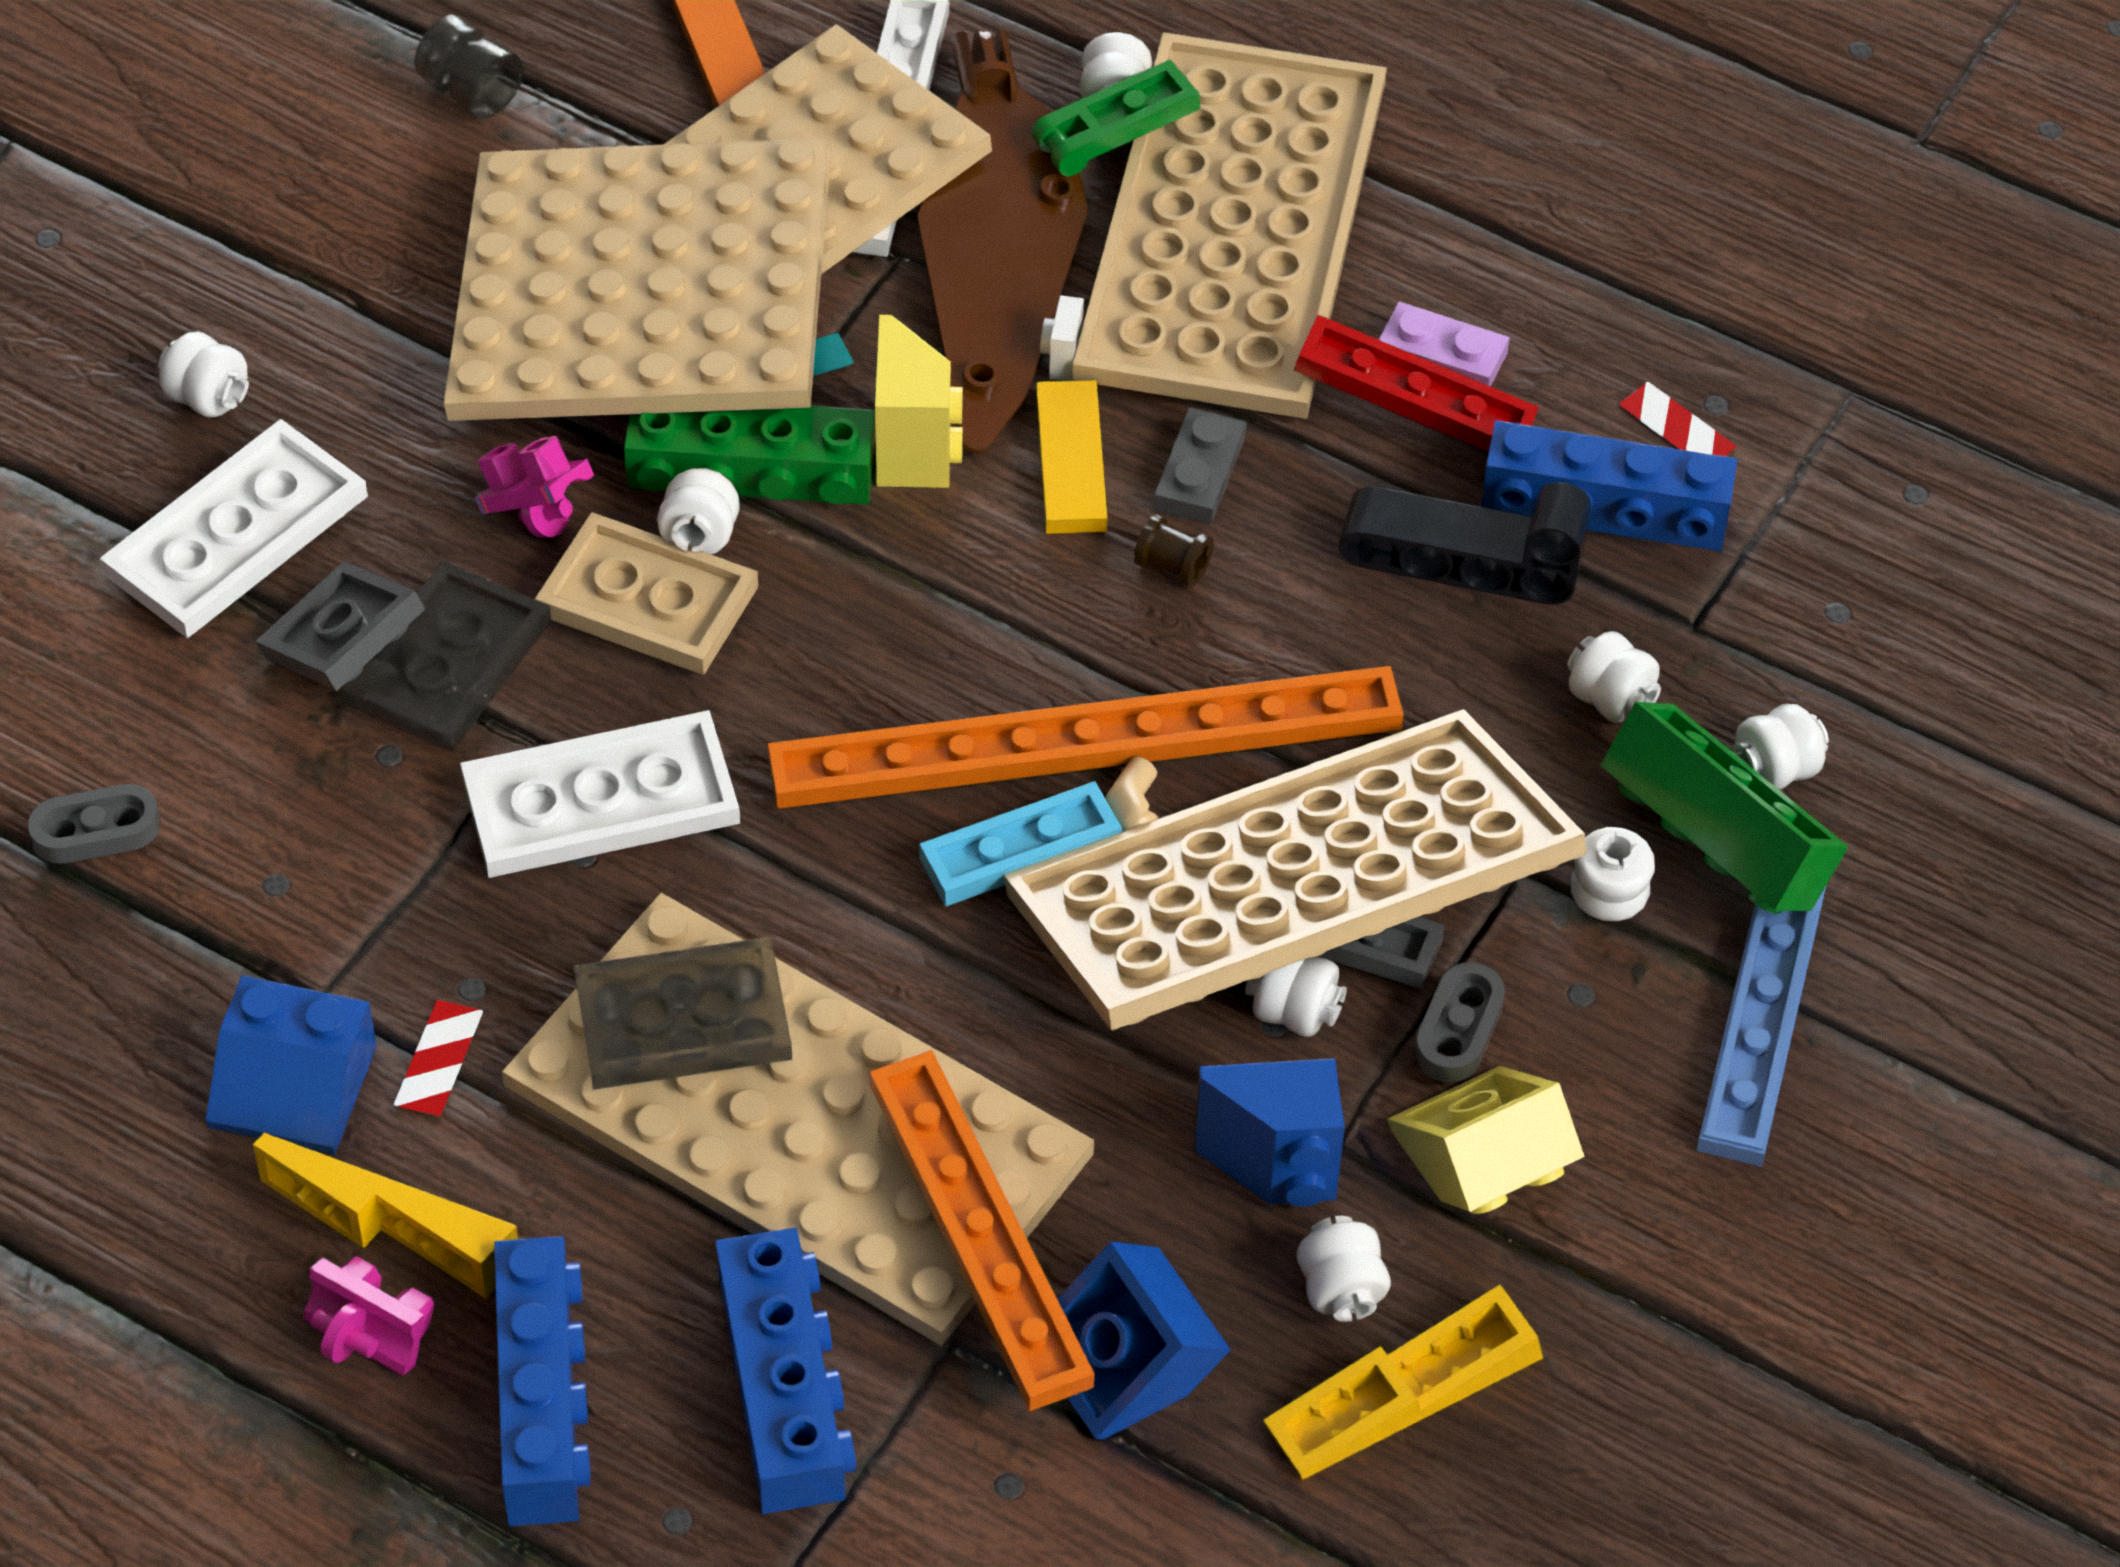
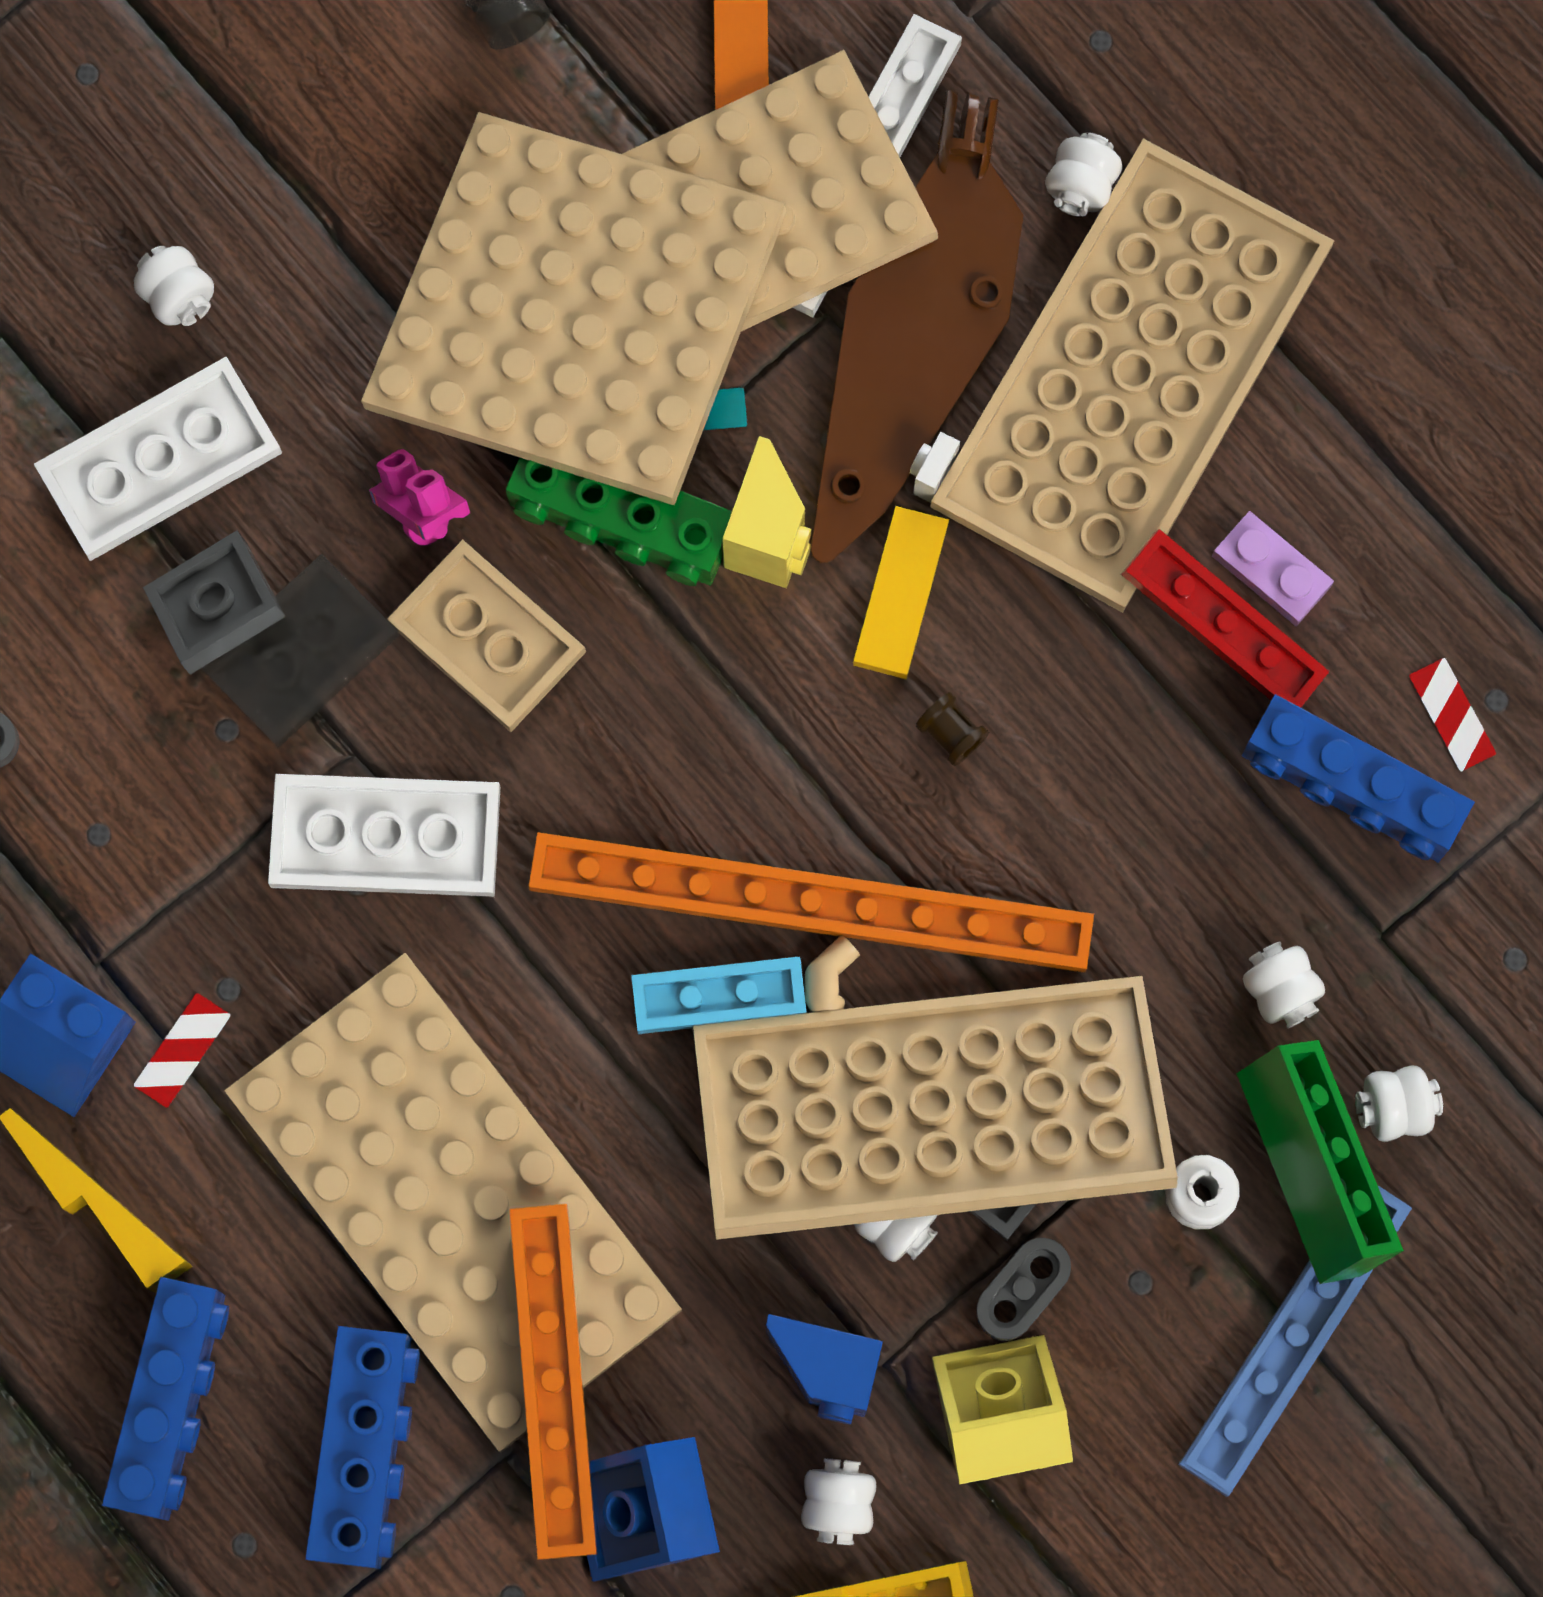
camera: 20 degrees right, 25 degrees up
dark pink hips [303,1256,434,1376] -> none
clear smoke plate [574,937,792,1090] -> none
white piece [657,468,740,555] -> none
green plate [1031,59,1200,177] -> none
dark grey plate [1154,407,1247,525] -> none
black beam [1338,482,1591,605] -> none

